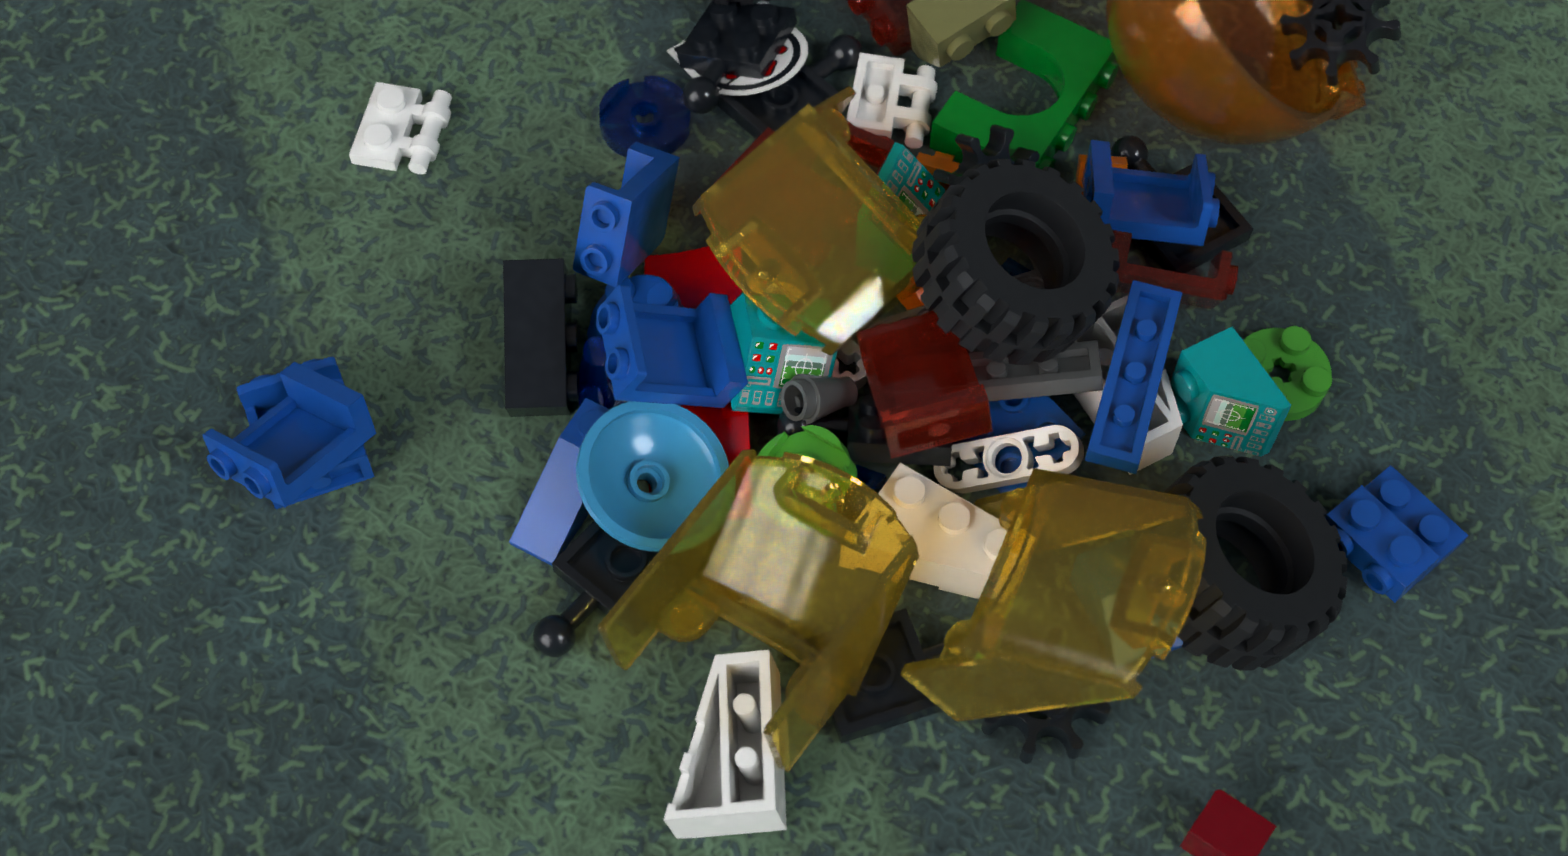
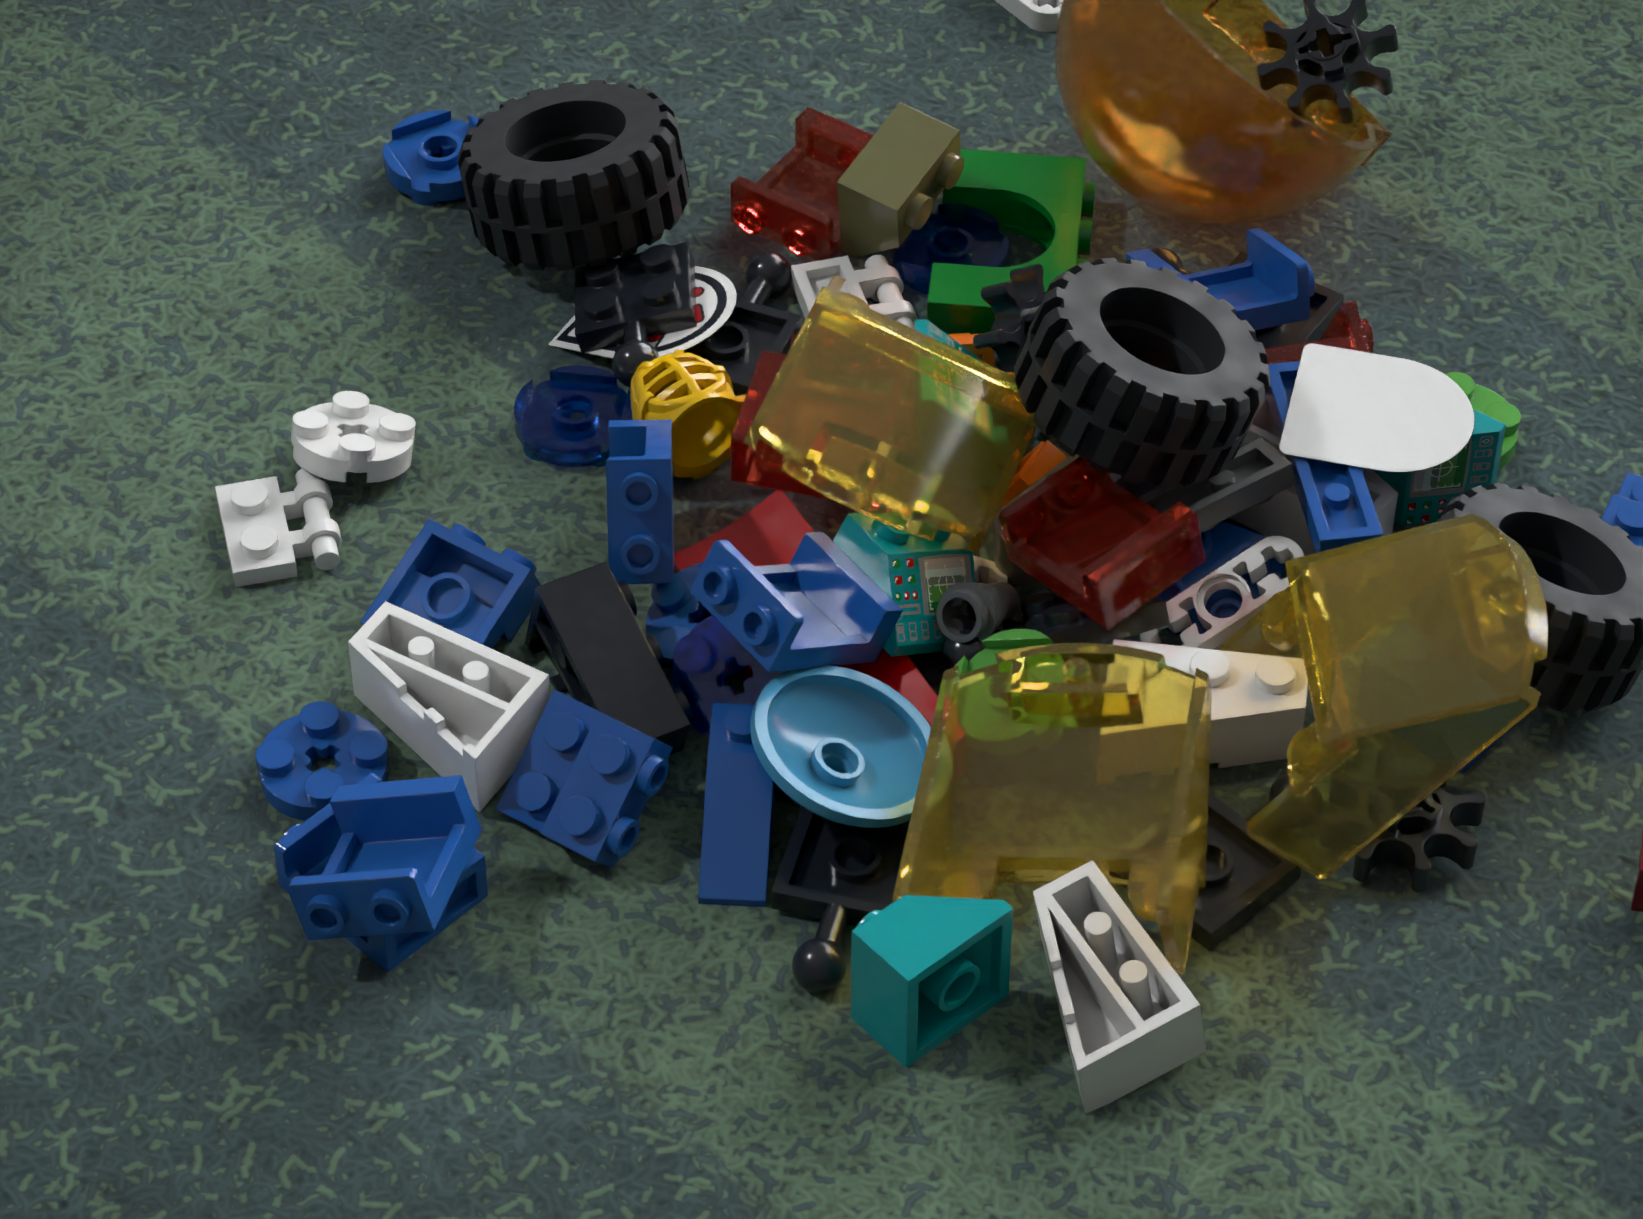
camera: 25 degrees left, 15 degrees down
none -> blue plate [255,701,390,821]
none -> white plate [291,391,416,483]
none -> white wedge [348,601,550,812]
none -> blue plate [360,519,541,649]
none -> blue plate [496,690,673,867]
none -> yellow piece [630,349,764,479]
none -> teal slope [851,895,1013,1068]
none -> plate [891,204,1009,295]
none -> white sticker [1279,343,1474,472]

